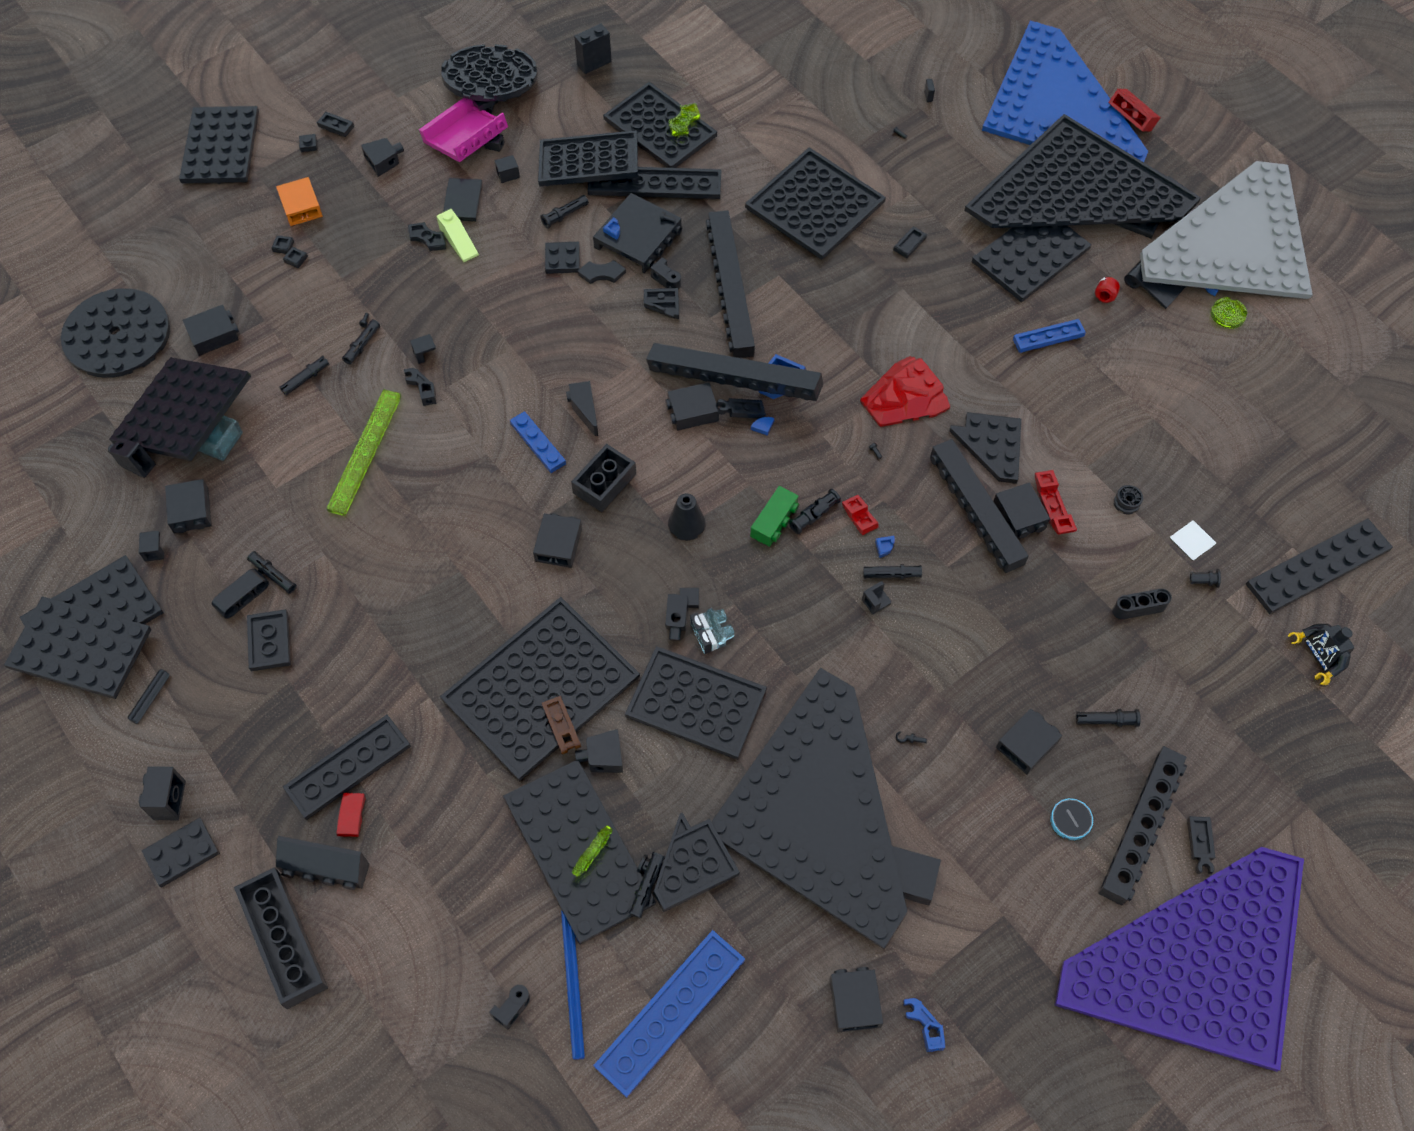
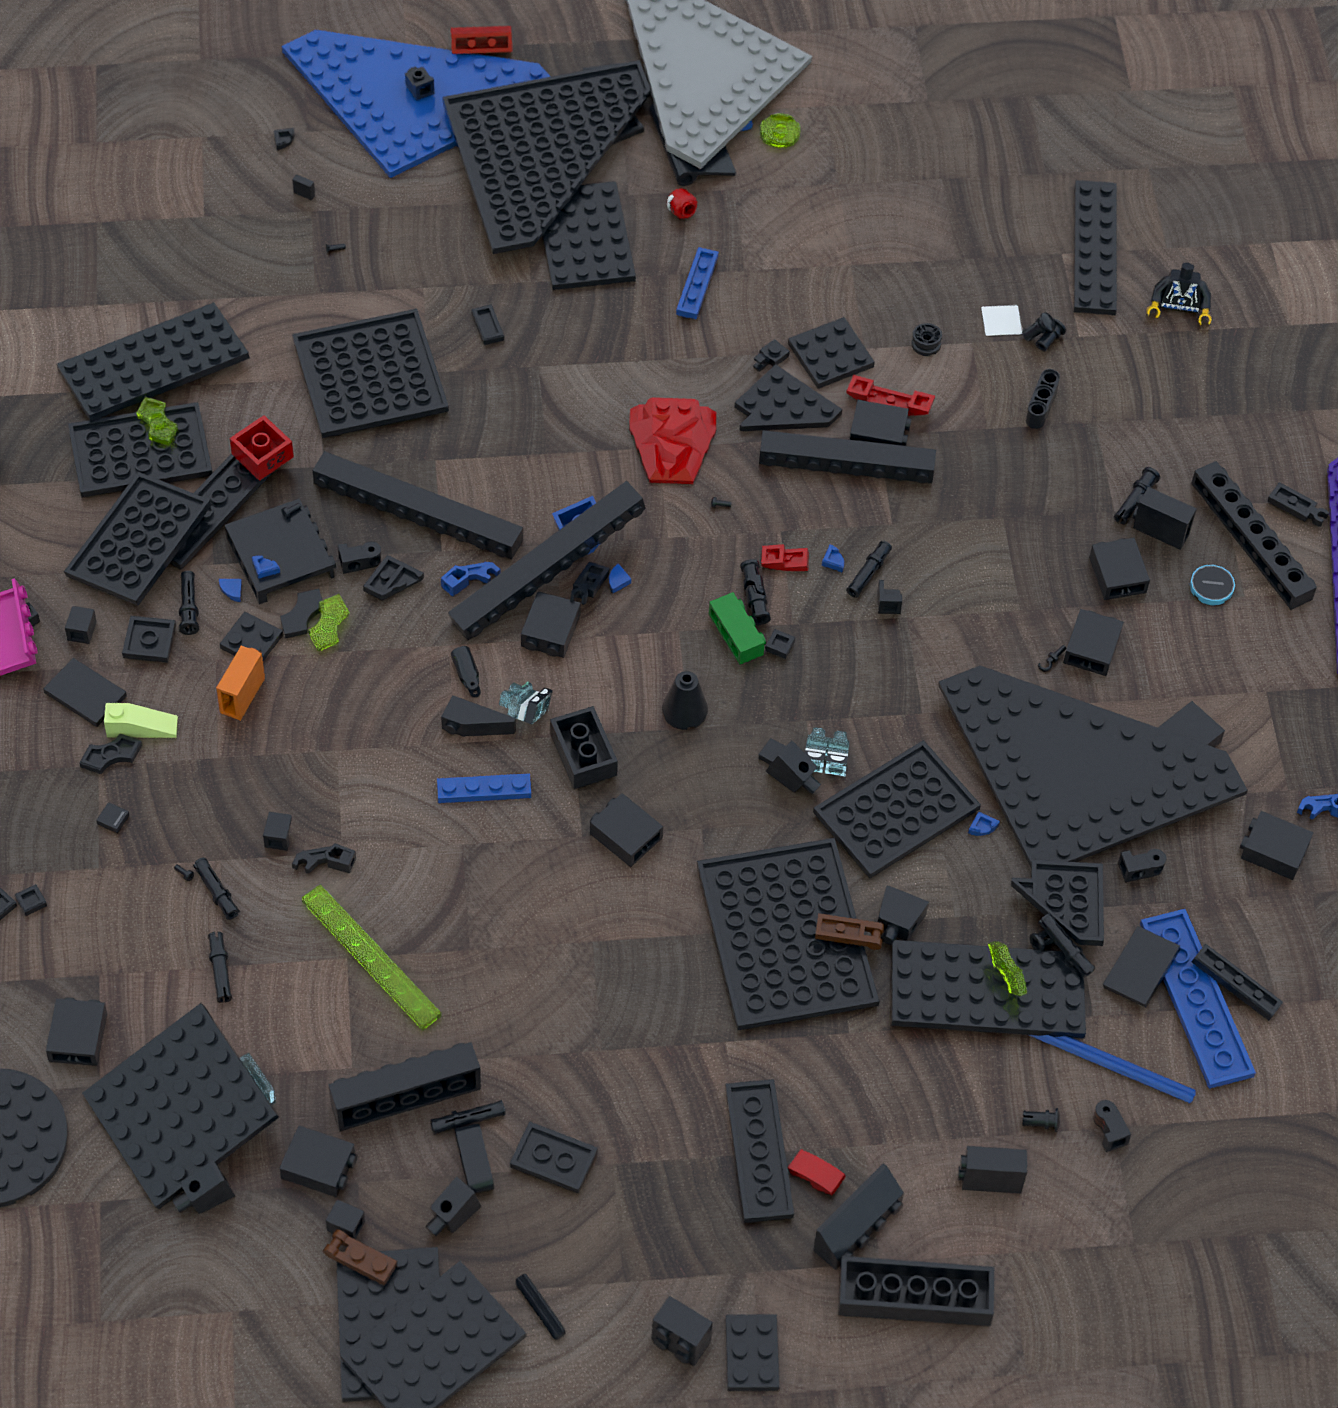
camera: 60 degrees left, 5 degrees down
none -> black plate [56,303,250,422]
none -> black tile [96,802,129,833]
none -> black plate [122,616,176,663]
none -> orange brick [216,646,265,721]
none -> blue tile [219,579,242,602]
none -> red brick [230,415,294,481]
none -> black tile [274,128,295,150]
none -> clear neon green tile [308,594,349,651]
none -> reddish brown plate [323,1229,397,1286]
none -> black brick [328,1042,481,1132]
none -> black brick [405,66,435,101]
none -> black torso [425,1177,481,1237]
none -> blue piece [441,561,501,597]
none -> black piece [451,646,481,697]
none -> clear light blue hips [499,681,553,725]
none -> black plate [753,339,790,371]
none -> black plate [765,629,795,659]
none -> black plate [788,317,875,389]
none -> black brick [957,1146,1027,1194]
none -> blue tile [968,812,1000,836]
none -> black pin [1022,312,1056,341]
none -> black pin [1023,1108,1060,1132]
none -> black brick [1063,609,1124,676]
none -> black tile [1103,926,1181,1008]
none -> black leg [1118,849,1166,883]
none -> black brick [1132,487,1197,550]
none -> black tile [1192,943,1283,1021]

